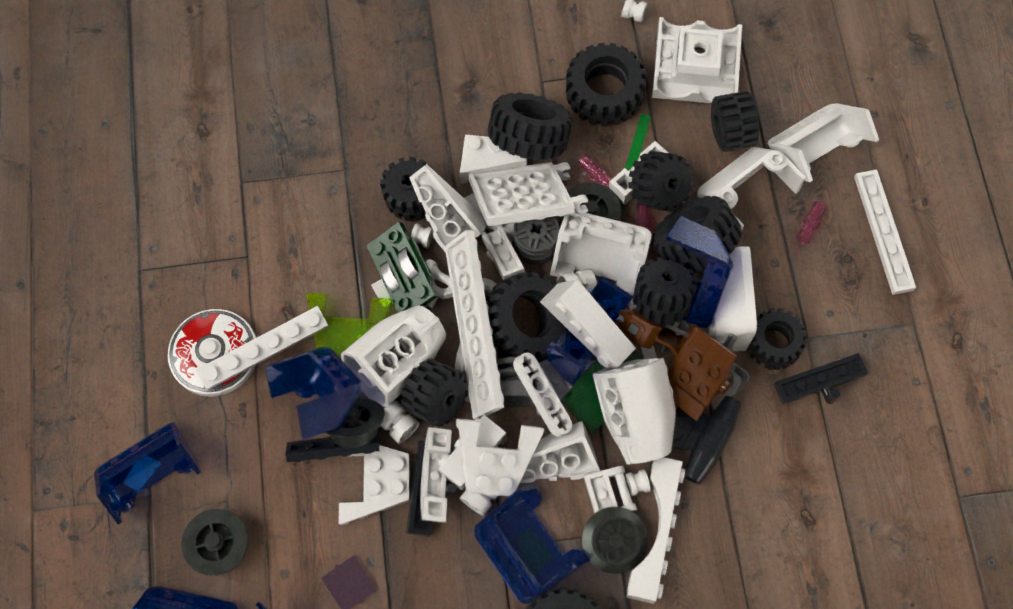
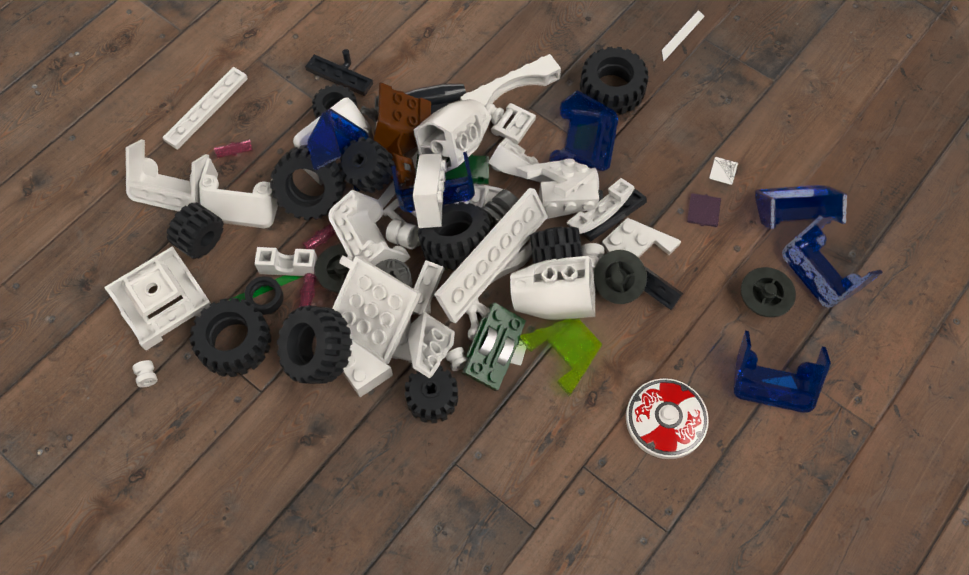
camera: 135 degrees left, 5 degrees down
white plate [196,306,329,391] -> none
clear blue windscreen [265,347,362,440] -> none
white beam [513,353,572,436] -> none
pearl dark grey wheel [582,507,648,574] -> none
black wheel [628,151,694,212] -> none
none -> black tyre [244,276,284,315]

